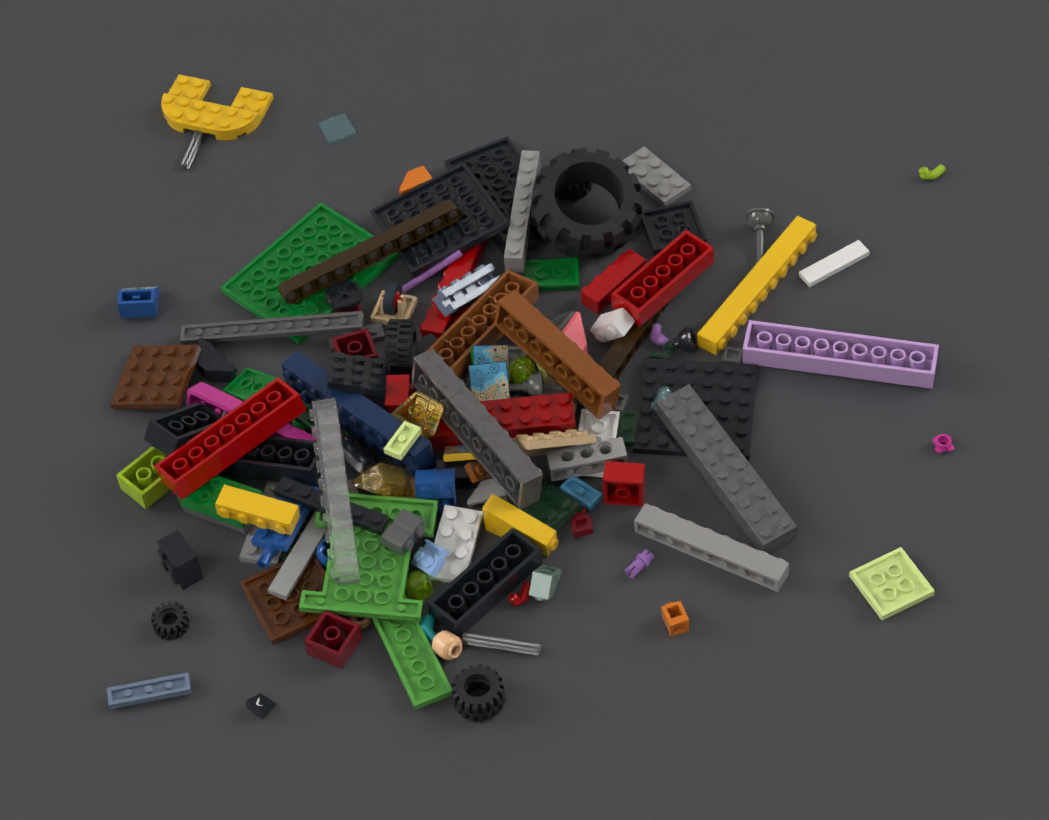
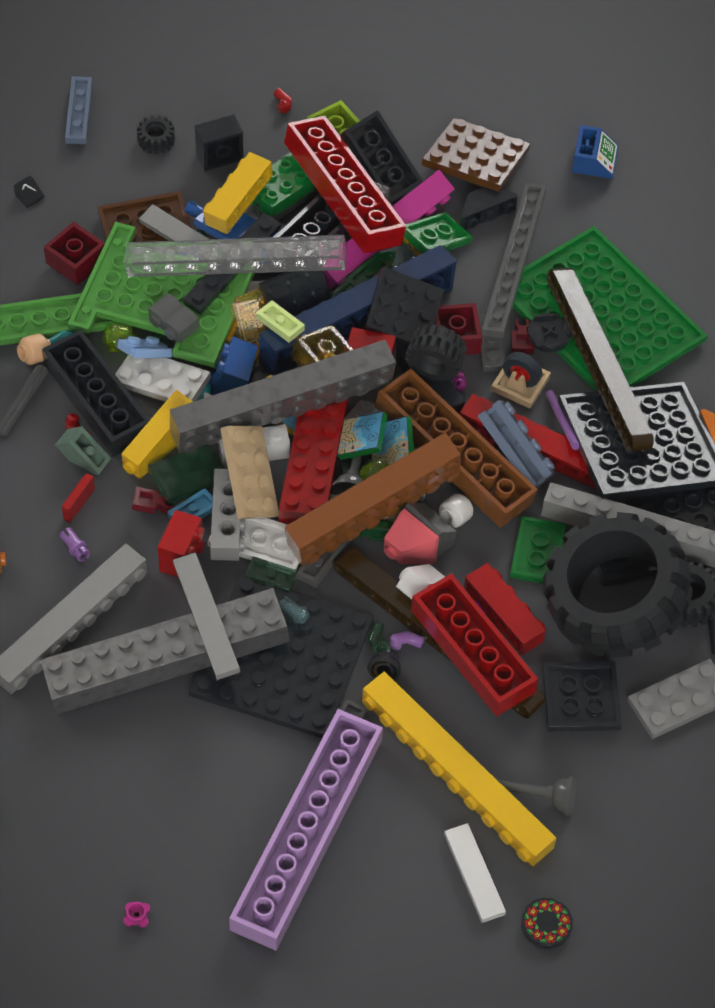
camera: 95 degrees right, 5 degrees up
none -> red tile [62,473,95,523]
none -> light grey tile [173,553,240,680]
none -> red arm [273,88,293,113]
none -> tile [521,898,573,949]

